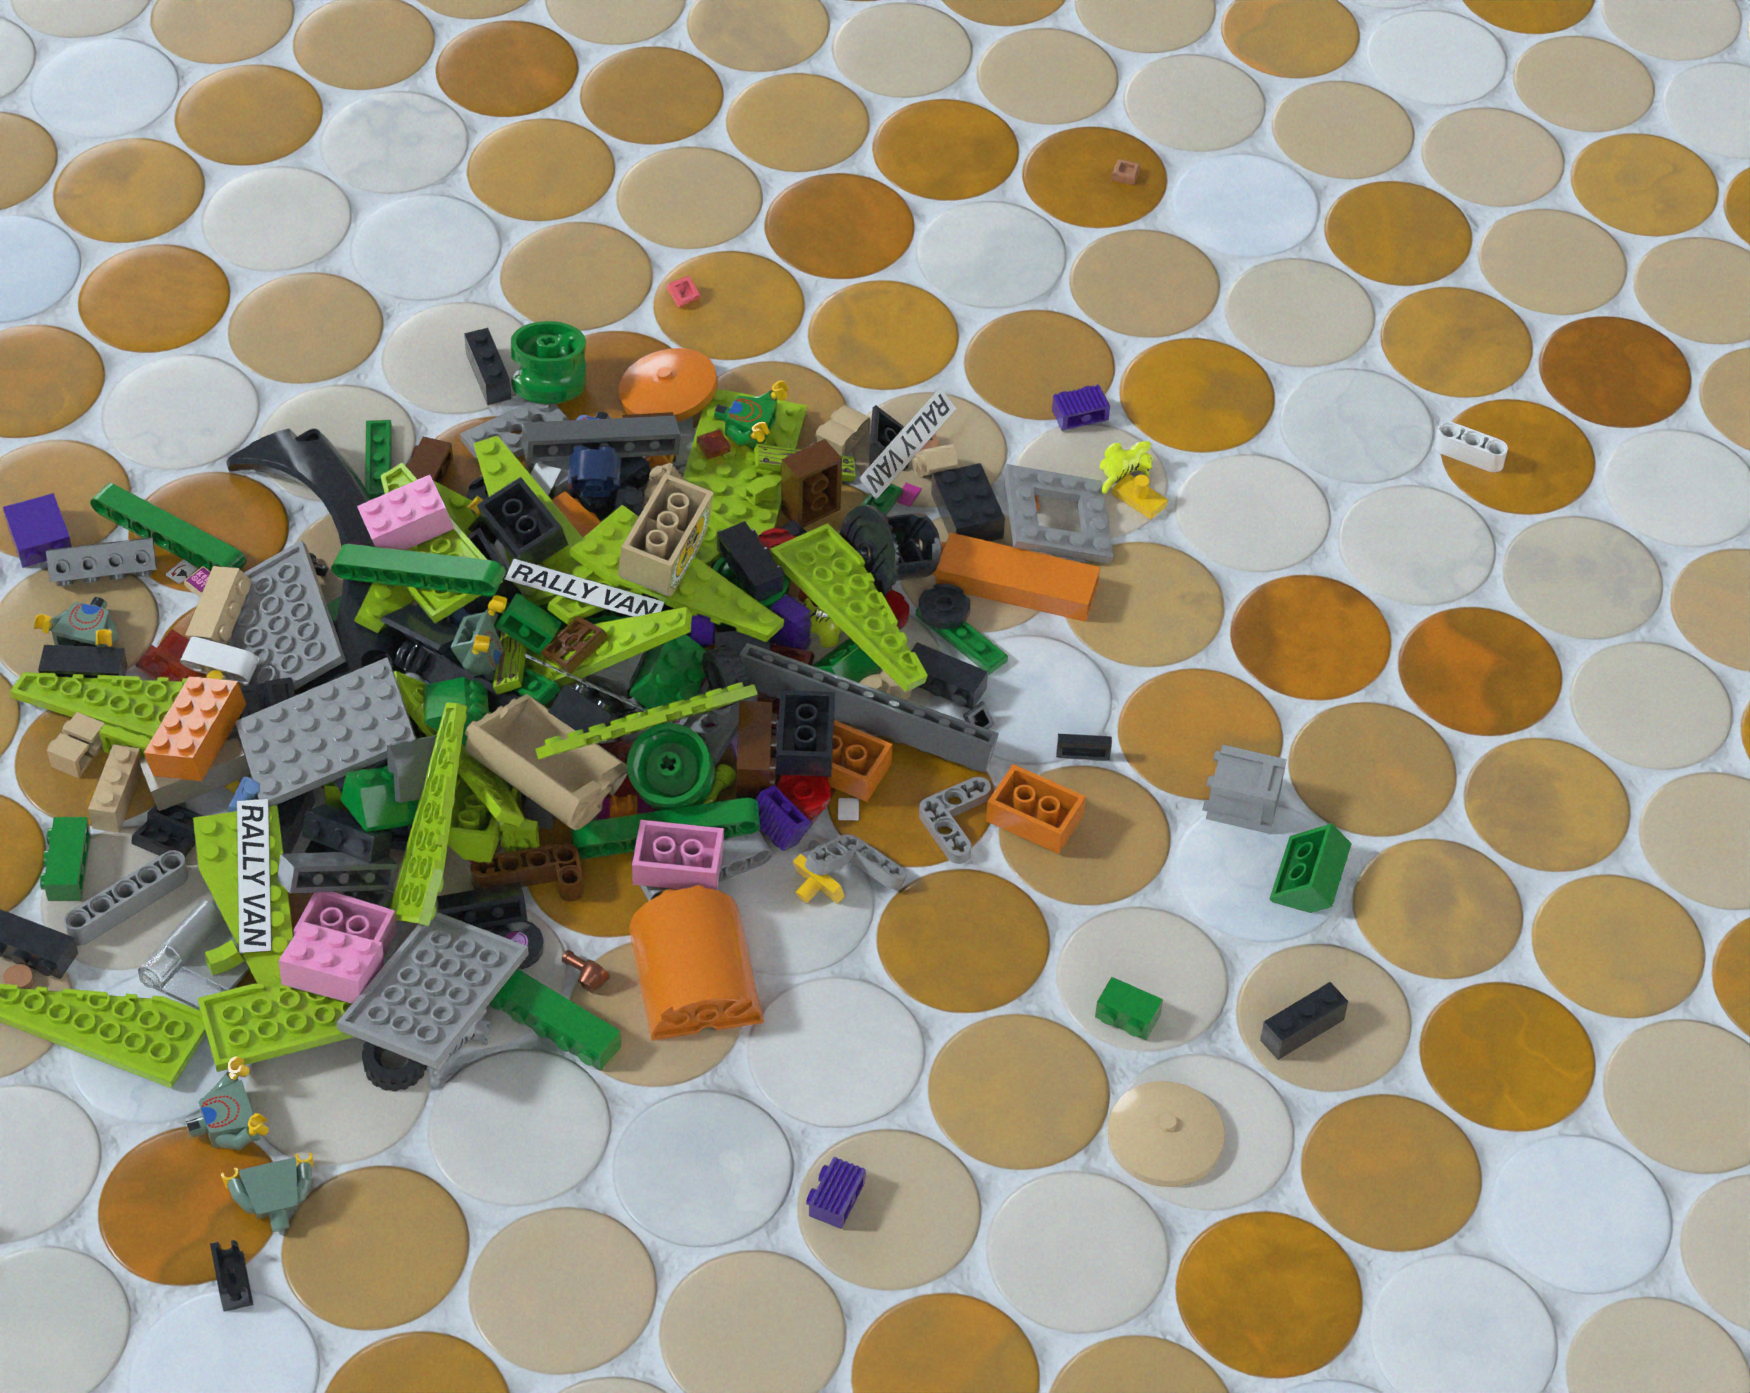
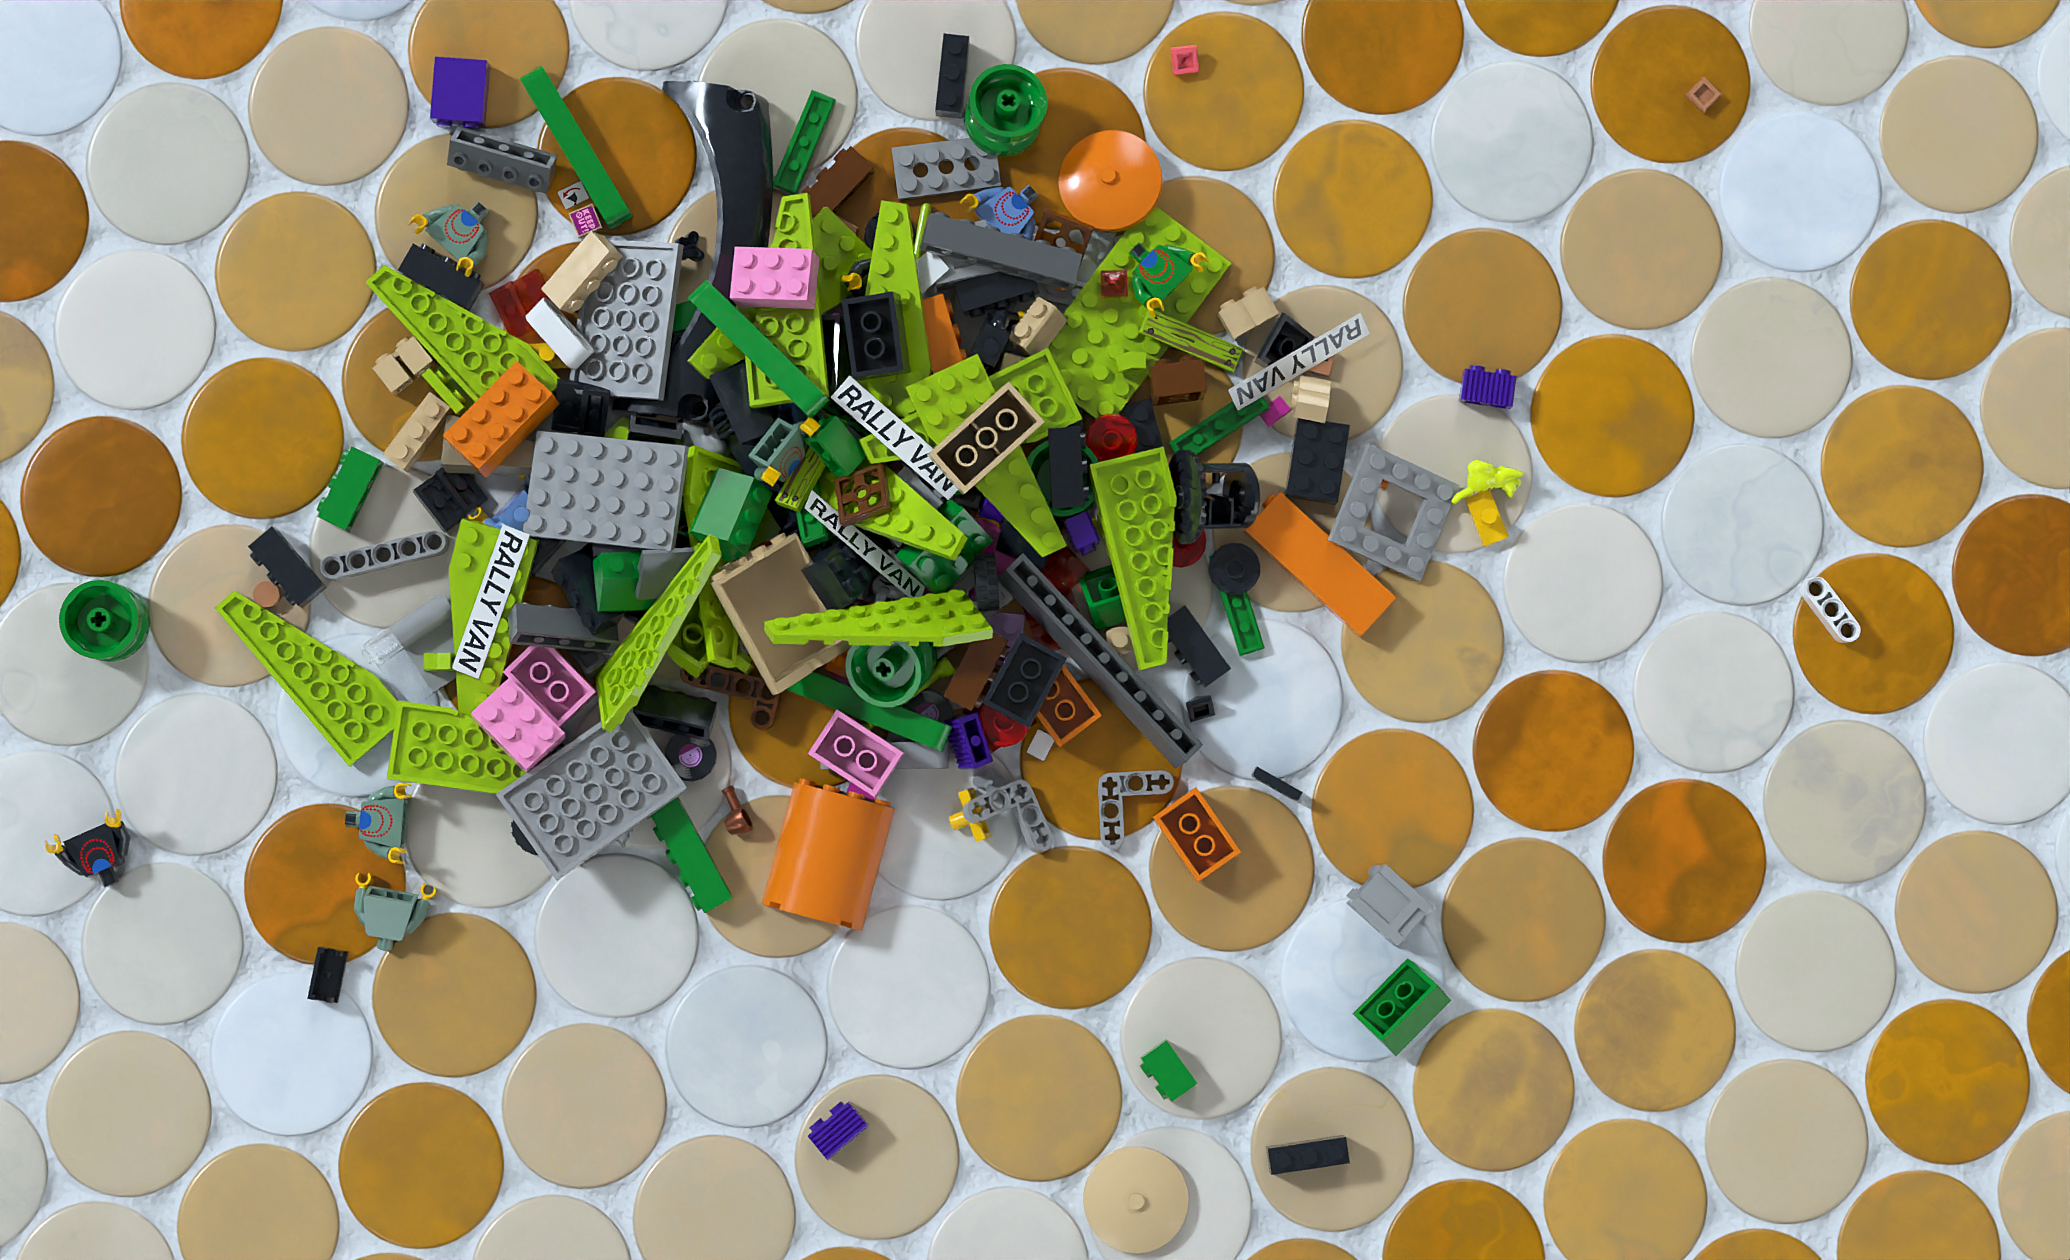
camera: 25 degrees right, 35 degrees up
dark blue brick [568,446,621,498] -> none

